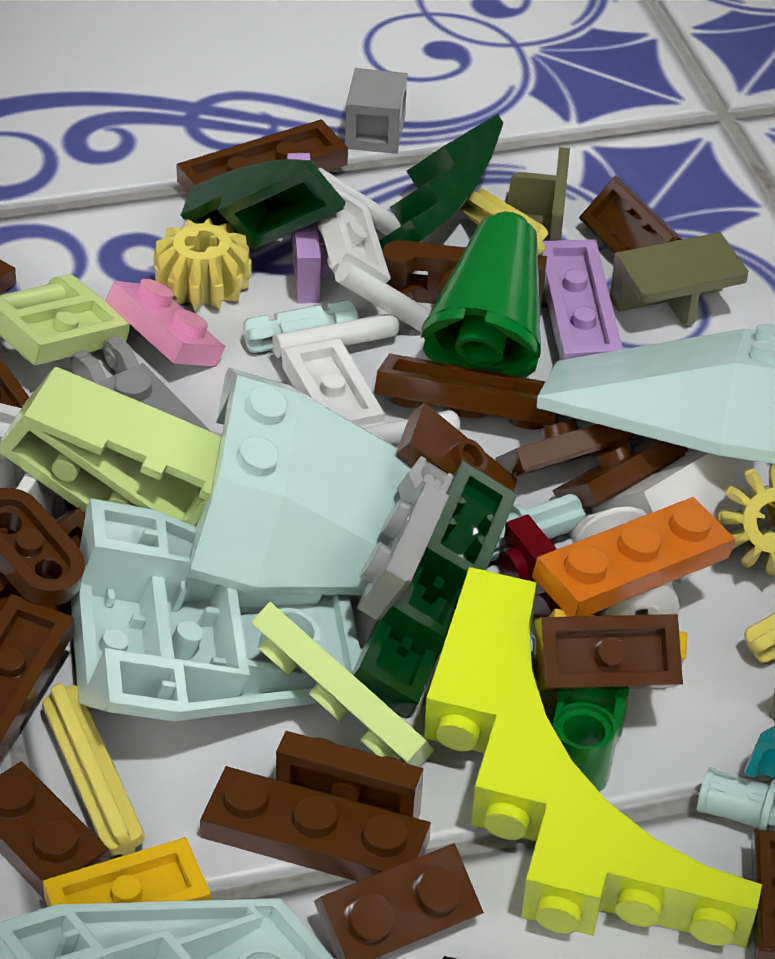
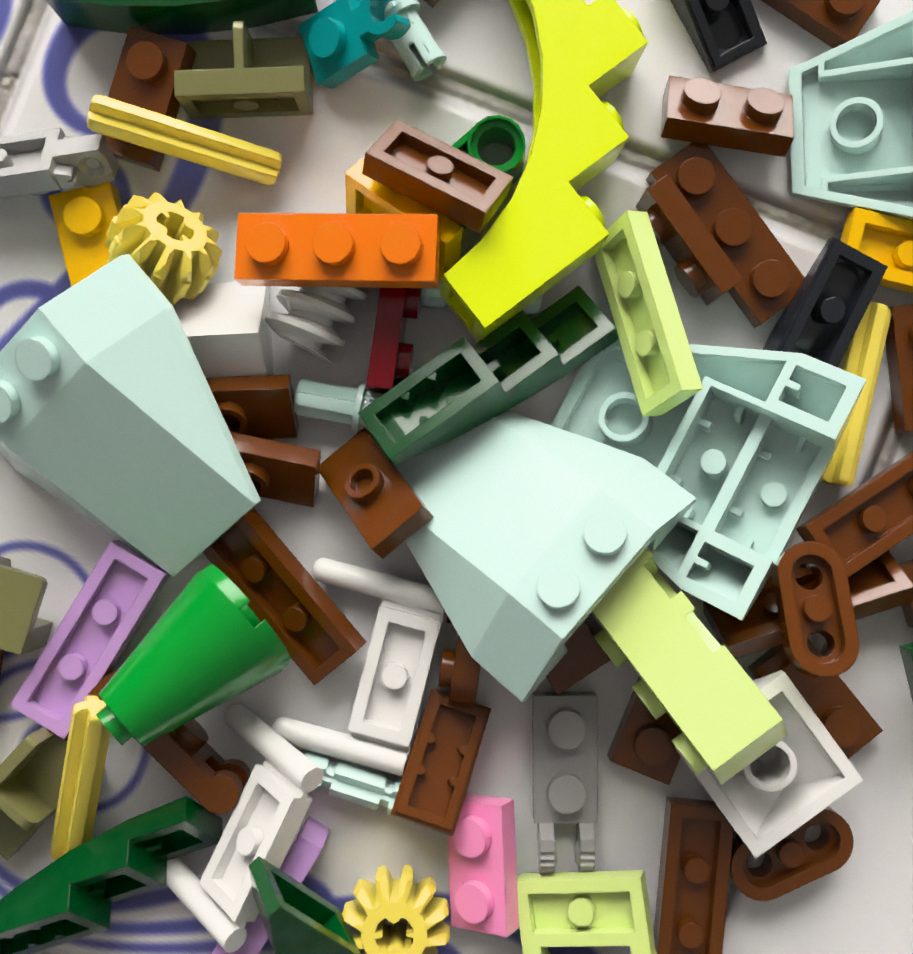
camera: 145 degrees left, 45 degrees up
light grey hinge [357,456,454,620] -> none
none -> reddish brown plate [390,688,492,836]
none -> black slope [762,237,888,368]

